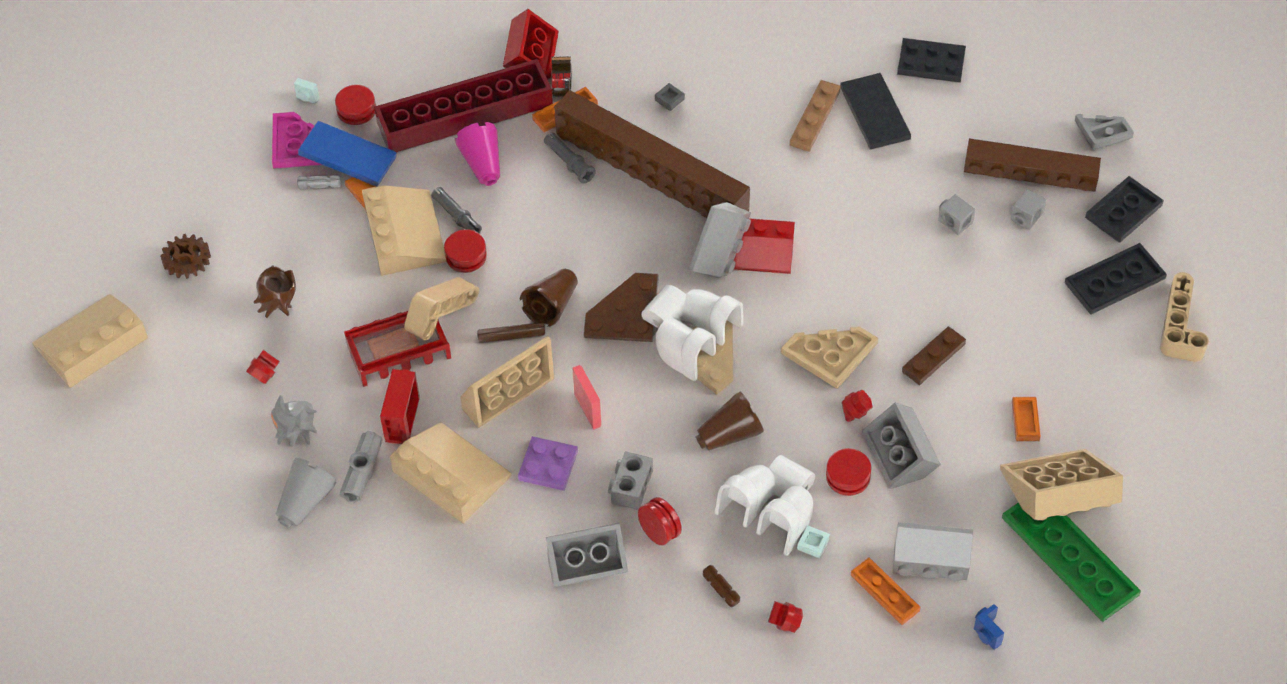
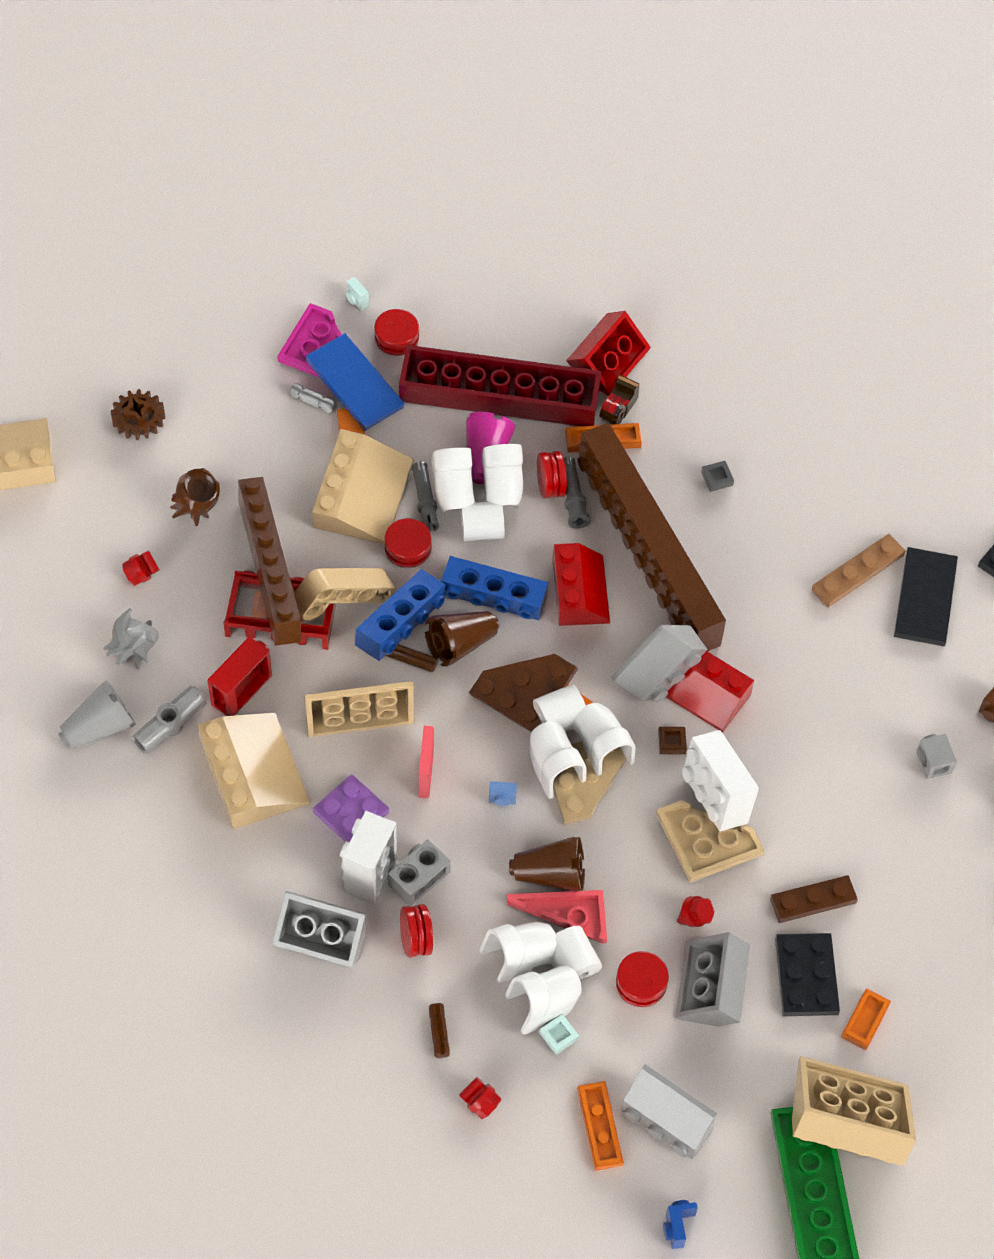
camera: 25 degrees right, 5 degrees up
none -> reddish brown brick [238,477,301,646]
none -> white brick [340,811,397,904]
none -> blue brick [355,569,446,661]
none -> white piece [431,444,523,542]
none -> blue brick [441,556,549,620]
none -> medium blue plate [489,781,517,806]
none -> coral wing [507,890,607,944]
none -> red head [537,451,567,499]
none -> red slope [552,543,610,626]
none -> reddish brown tile [658,727,687,754]
none -> white brick [682,730,759,831]
none -> black plate [775,933,840,1017]

